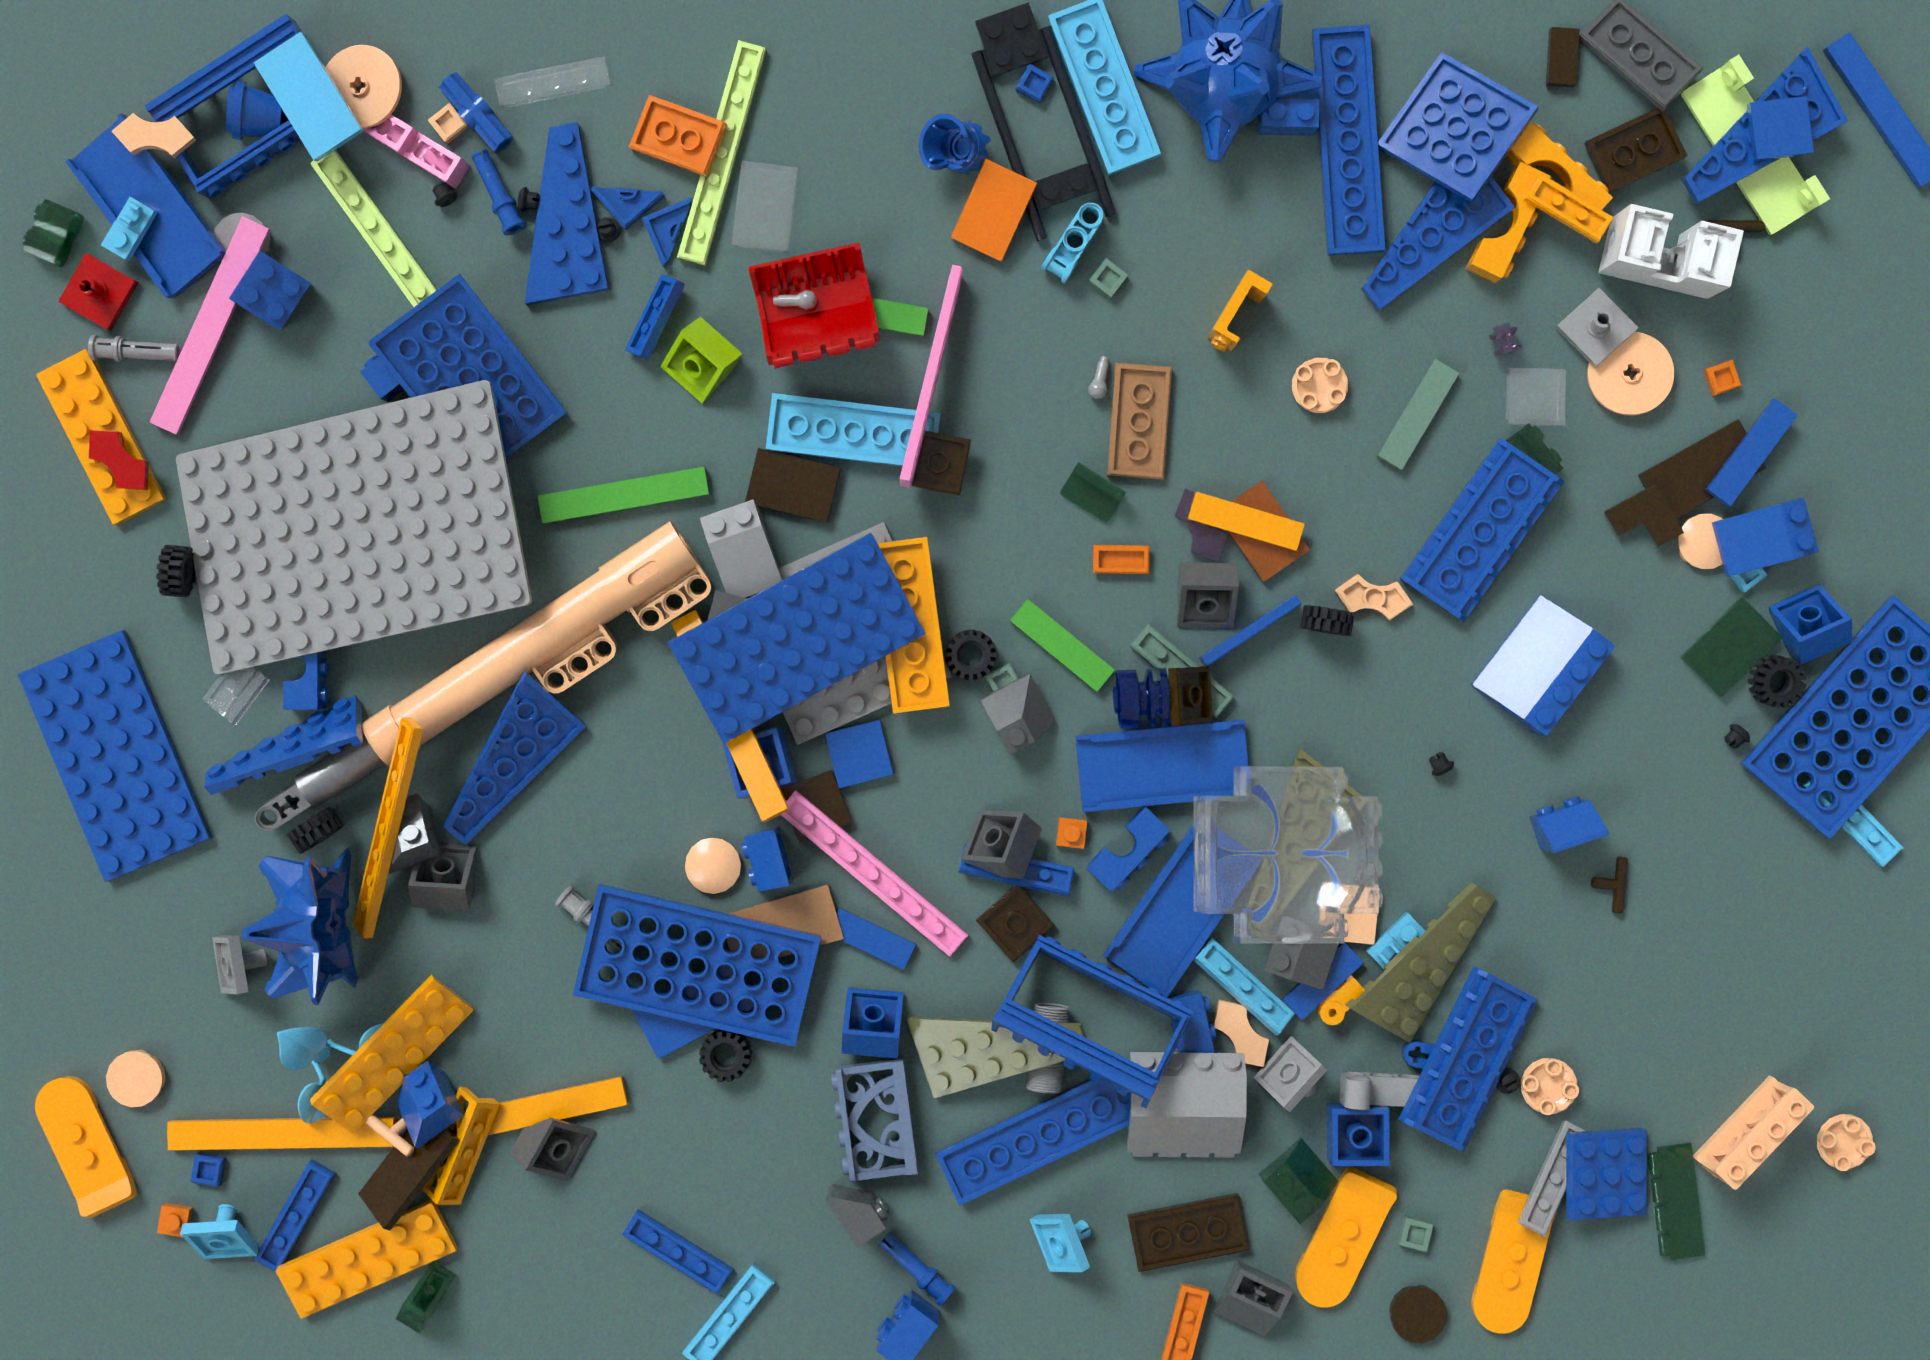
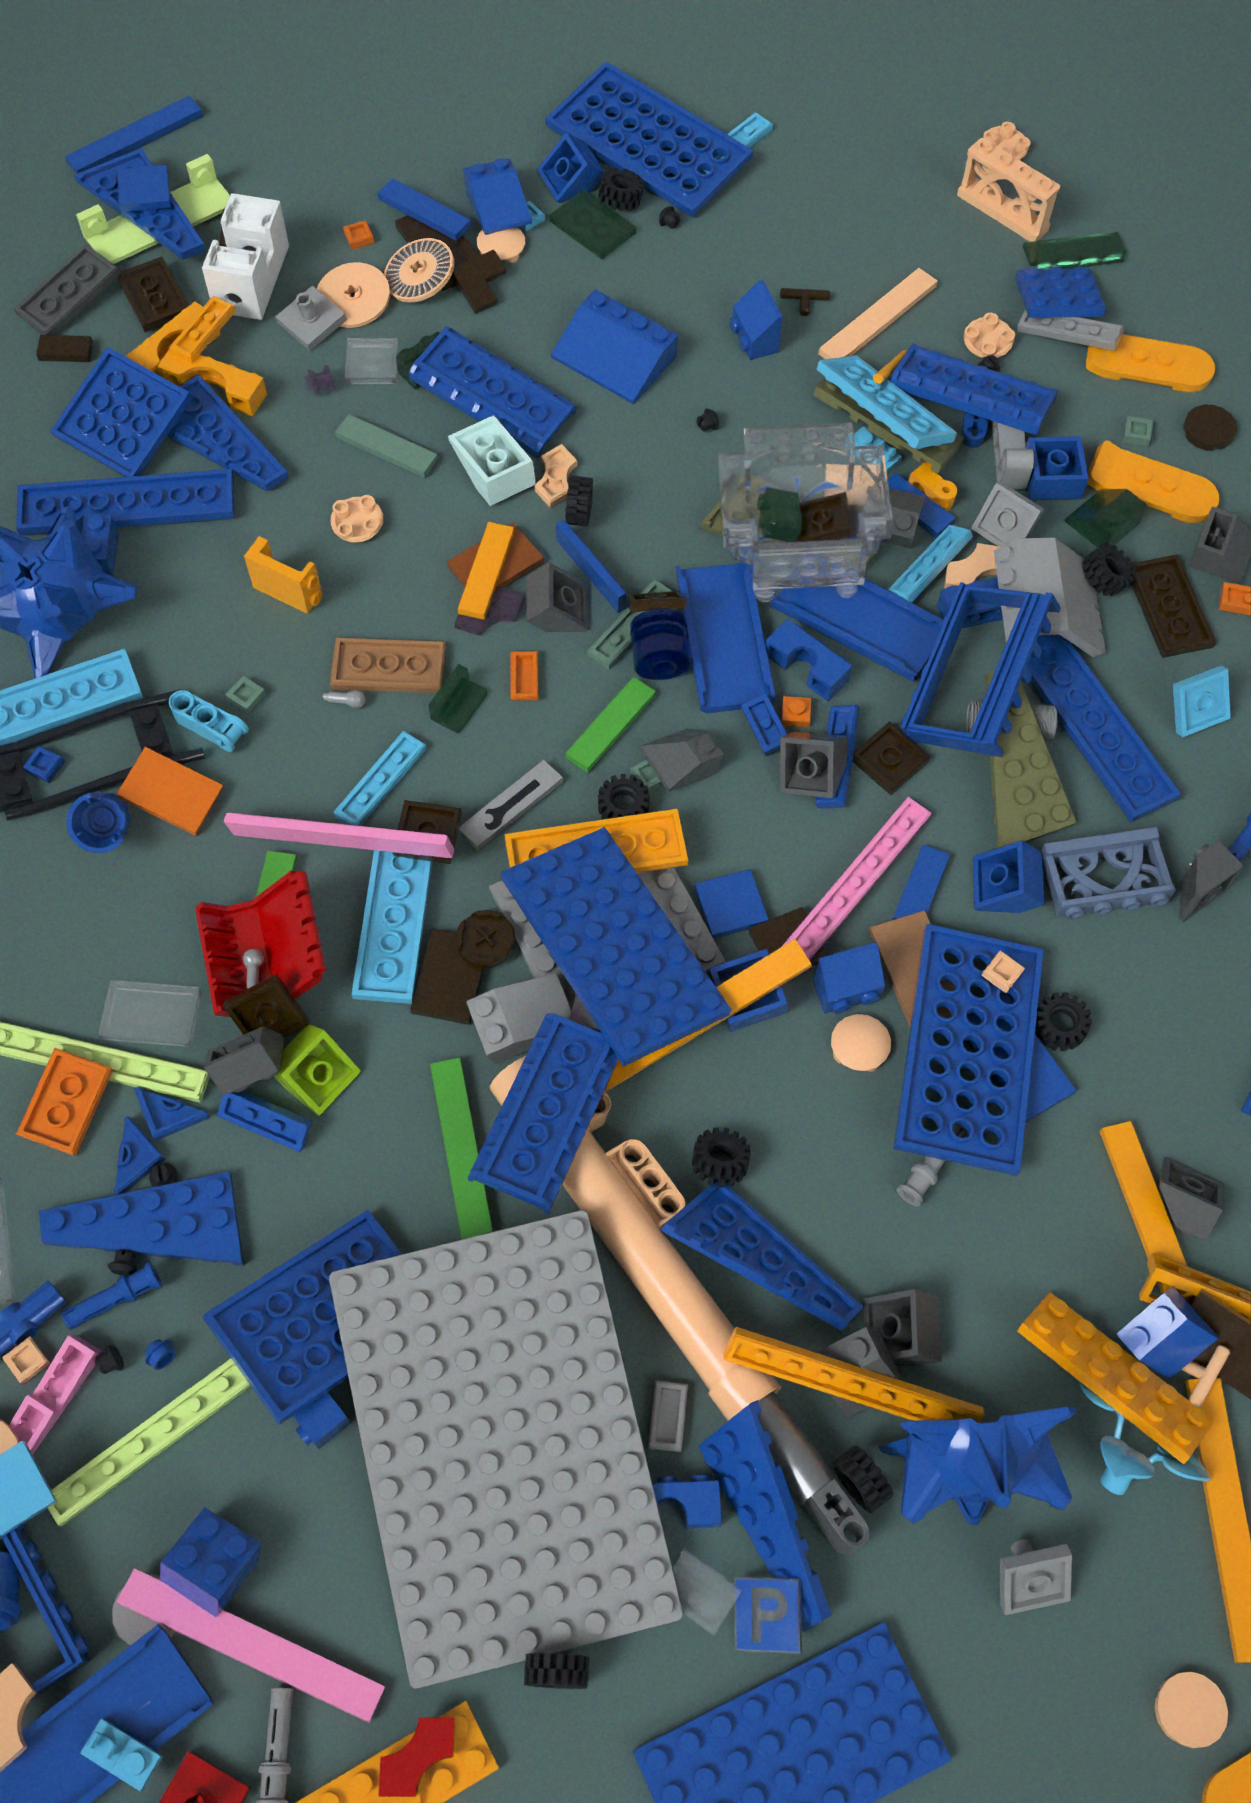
camera: 95 degrees left, 25 degrees down
none -> blue plate [145,1339,176,1370]
none -> dark grey slope [204,1027,284,1096]
none -> dark brown tile [223,974,309,1037]
none -> medium azure tile [333,731,427,826]
none -> piece [384,238,454,302]
none -> light aqua slope [448,415,536,506]
none -> dark brown tile [456,910,516,968]
none -> light grey tile [458,760,563,851]
none -> blue ladder [468,1013,619,1214]
none -> light grey tile [648,1380,688,1454]
none -> black tyre [692,1127,751,1188]
none -> blue piece [734,1577,802,1654]
none -> blue plate [741,693,787,756]
none -> clear green brick [757,487,802,543]
none -> dark brown tile [793,492,852,549]
none -> medium azure plate [816,355,957,449]
none -> light nougat tile [818,268,938,359]
none -> light orange bar [873,350,907,384]
none -> light nougat tile [981,950,1025,993]
none -> black tyre [1082,543,1135,597]

